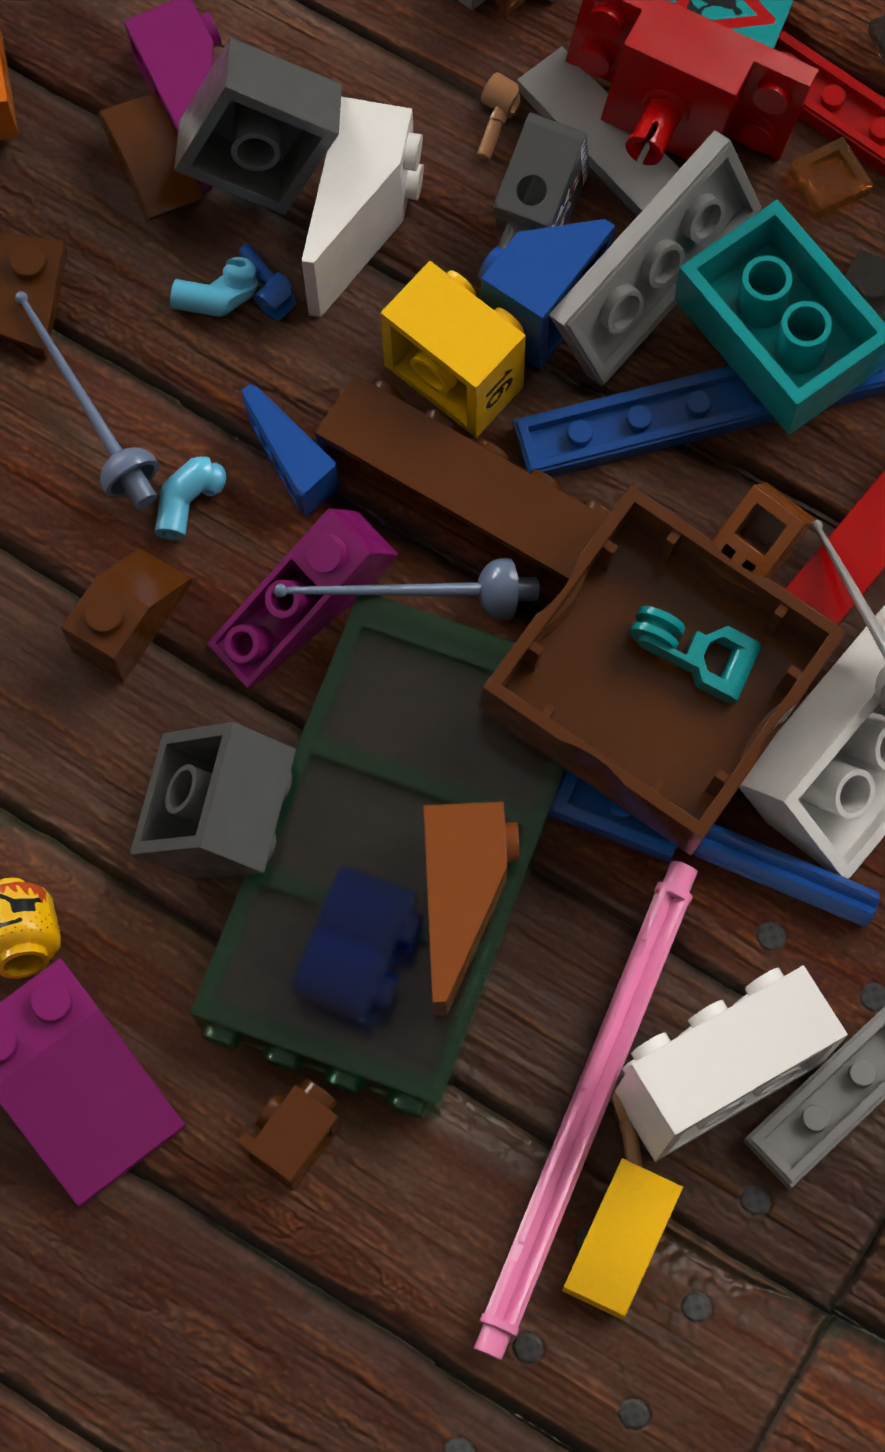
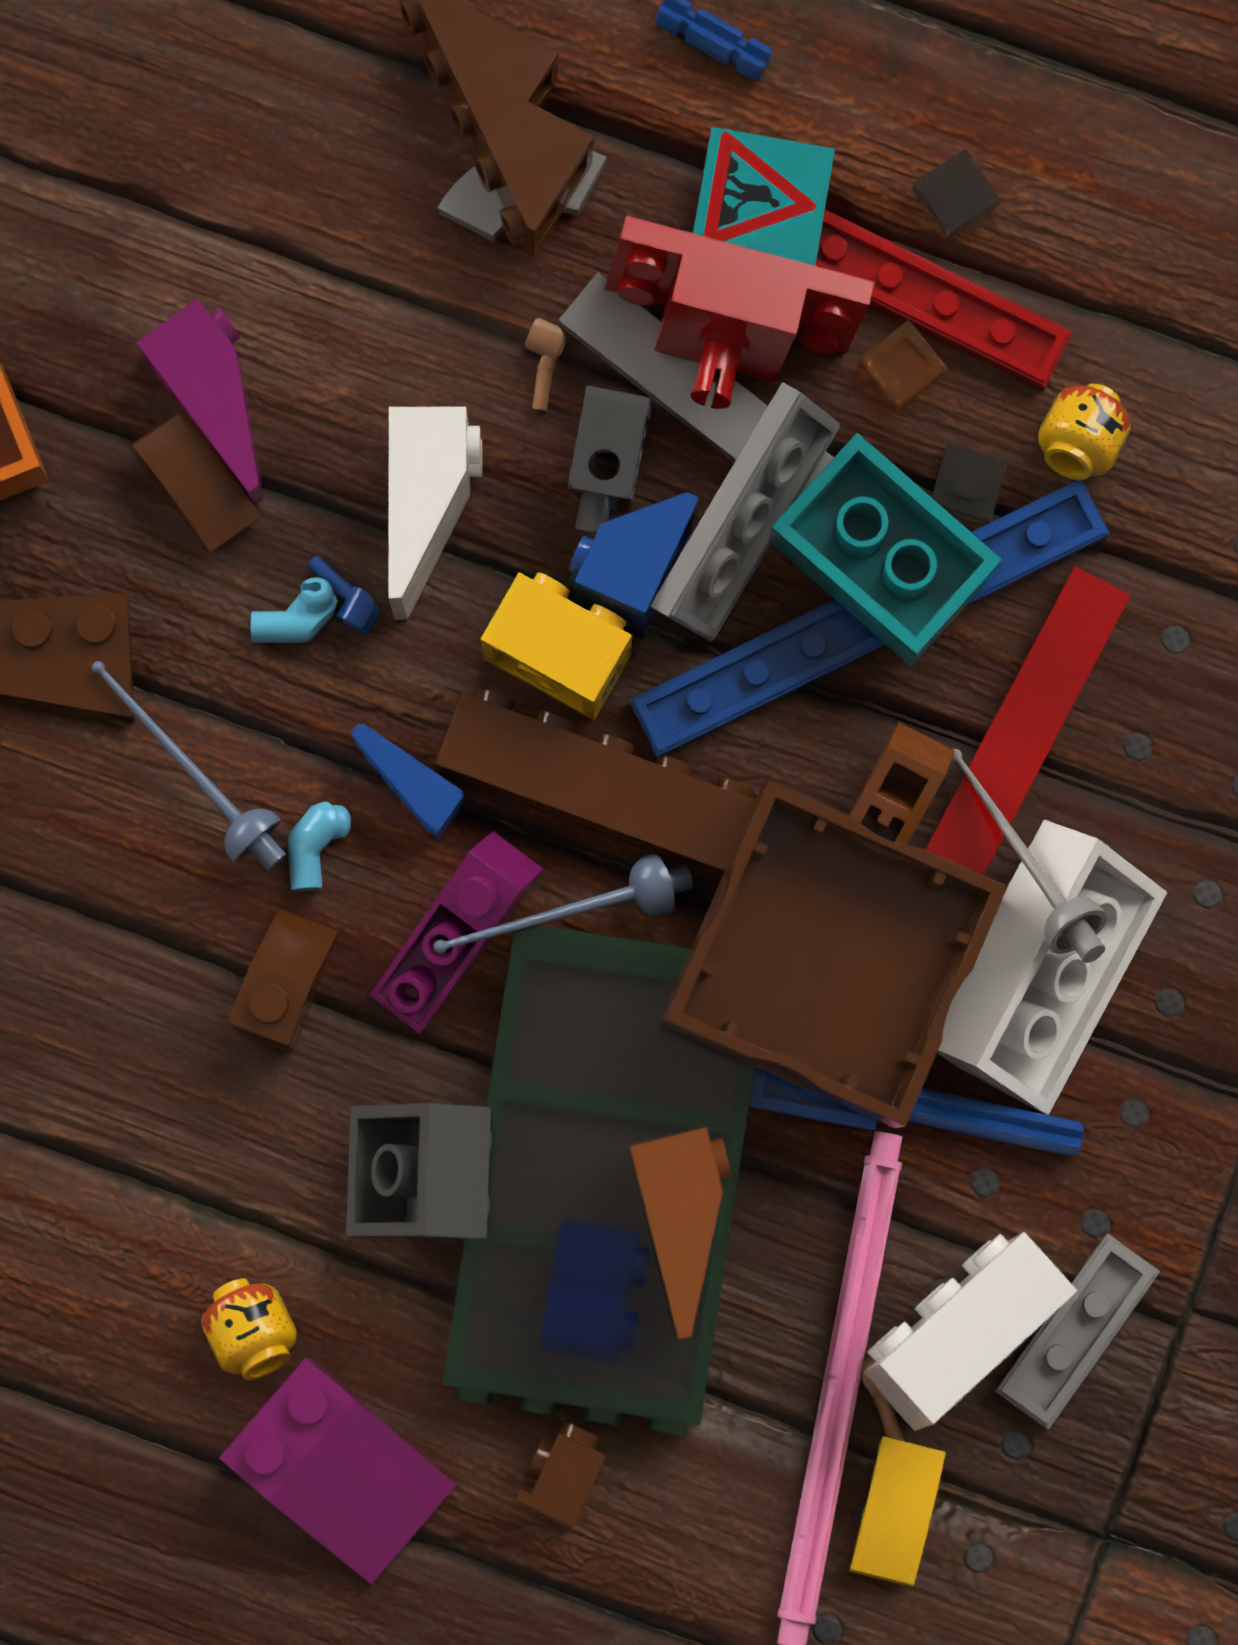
camera: 15 degrees left, 10 degrees up
dark grey brick [174,37,342,215] -> none
teal piece [628,606,762,704] -> none

